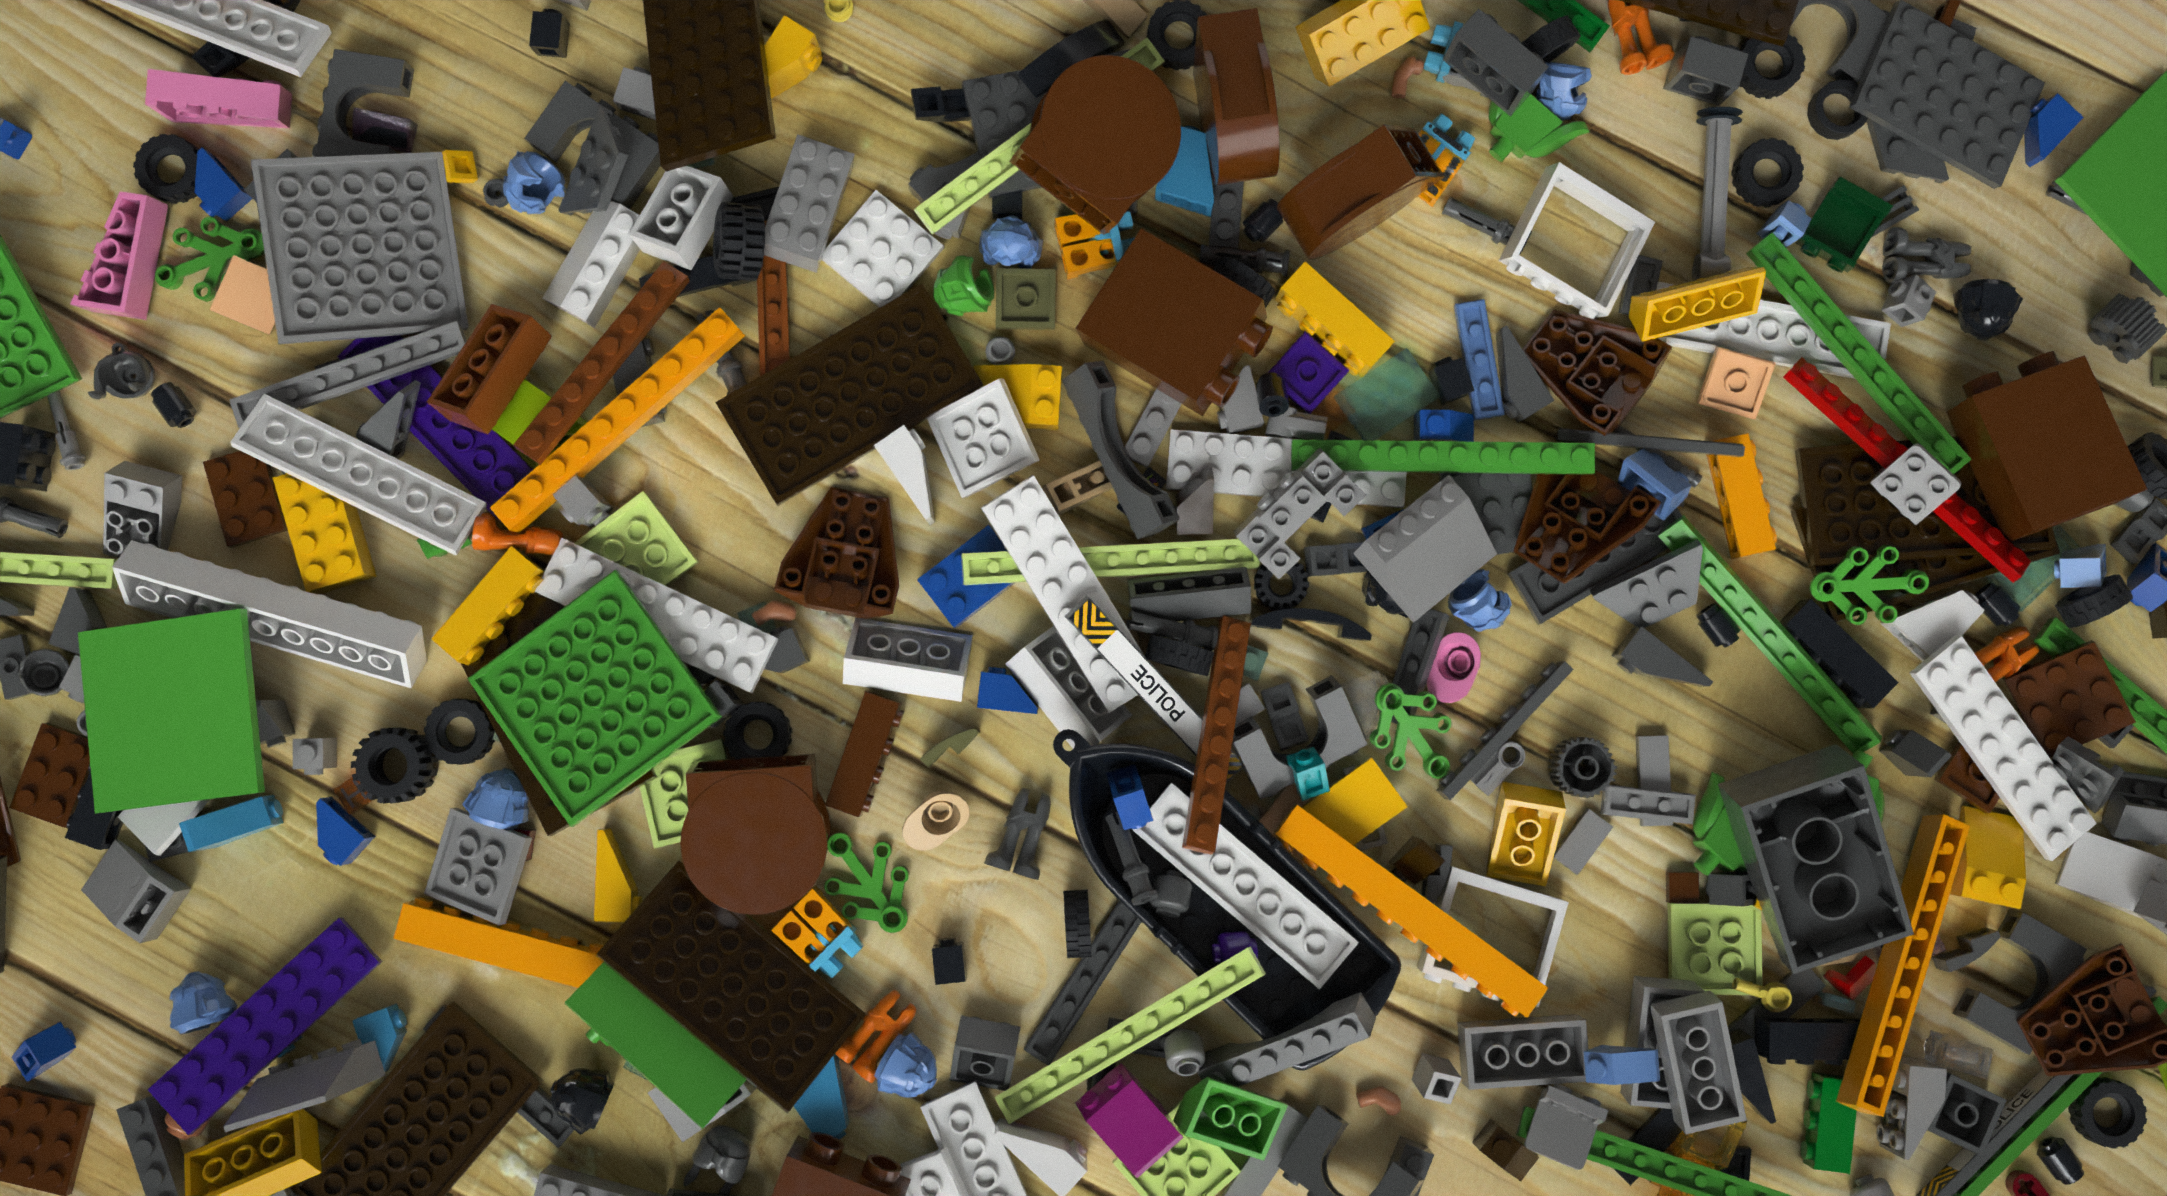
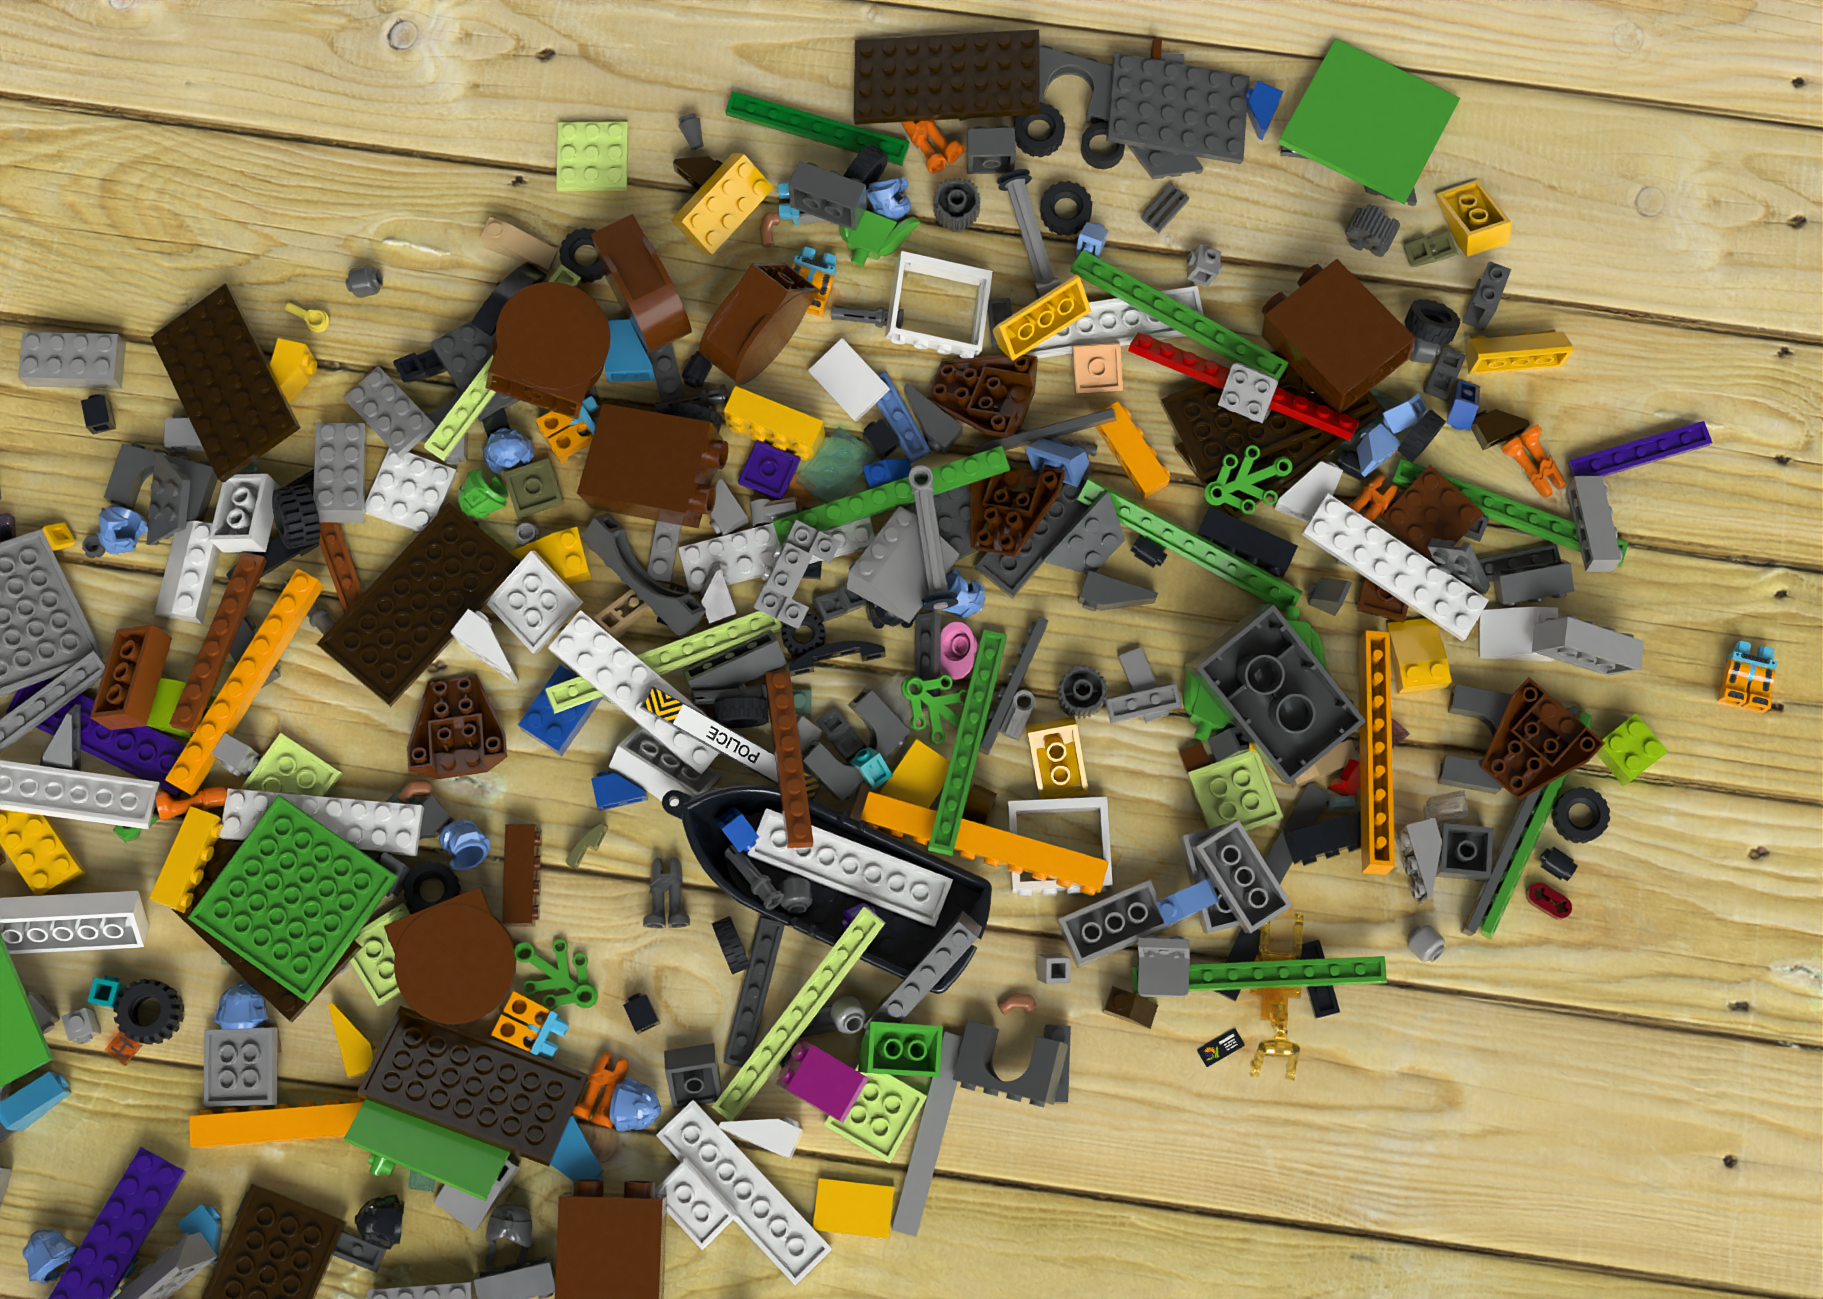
camera: 15 degrees left, 10 degrees down
blue slope [316,797,376,866] -> none
black tyre [424,699,496,765] -> none
white slope [843,618,973,702] -> none
tan piece [902,790,970,851] -> none
black brick [1256,372,1289,417] -> none
dark grey slope [1421,843,1453,904] -> none
light grey tile [1553,808,1613,875] -> none
black slope [1729,1028,1776,1124] -> none
light yellow plate [1732,978,1792,1012] -> none
dark green panel [1795,176,1893,273] -> none
green brick [1800,1072,1857,1174] -> none
dark grey piece [1882,227,1972,283] -> none
dark grey slope [1932,928,2001,972] -> none
black helmet [1952,279,2023,341] -> none
none -> teal brick [87,975,126,1009]
none -> light grey plate [343,366,436,459]
none -> medium blue helmet [439,819,490,870]
none -> white tile [808,338,890,422]
none -> light grey piece [909,465,959,610]
none -> bright green plate [928,629,1007,856]
none -> dark grey brick [933,178,980,232]
none -> light blue slope [1357,424,1401,477]

